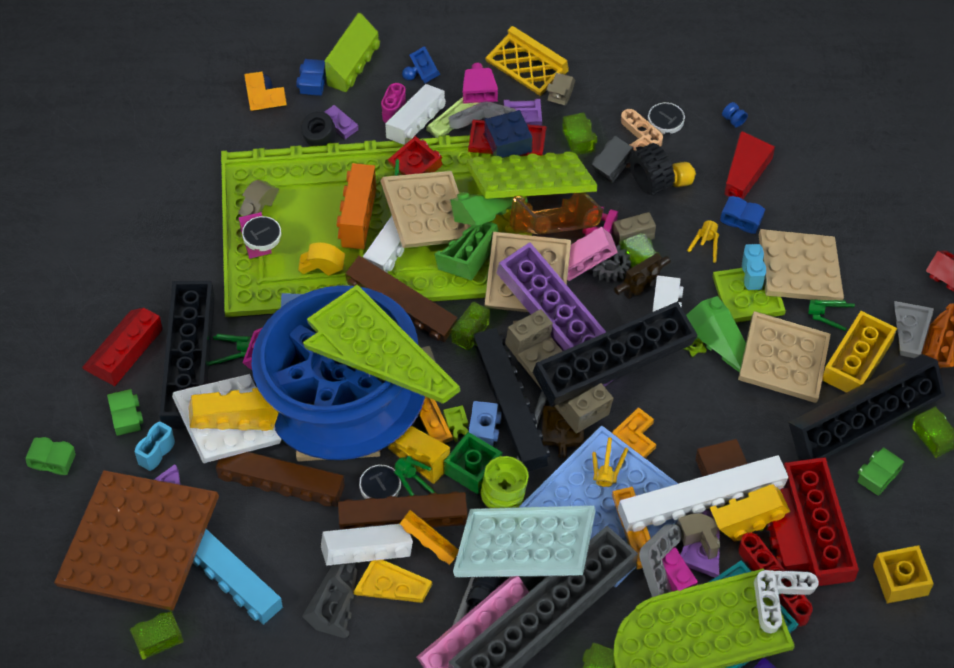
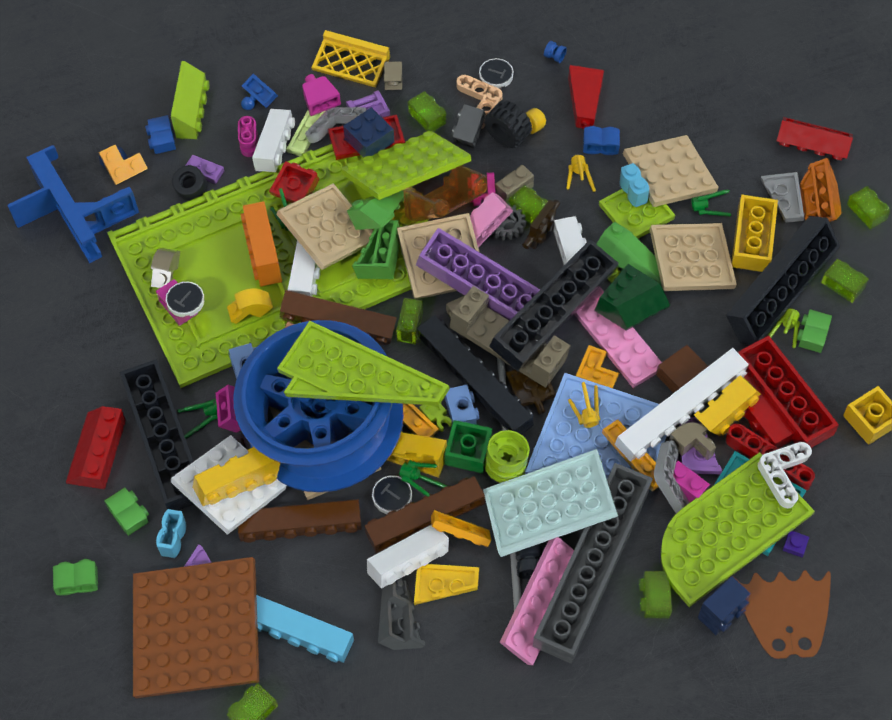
camera: 20 degrees left, 5 degrees up
none -> blue piece [7,145,139,263]
none -> bright pink plate [574,287,662,388]
none -> dark green wedge [594,264,670,331]
none -> lime plant [768,309,800,348]

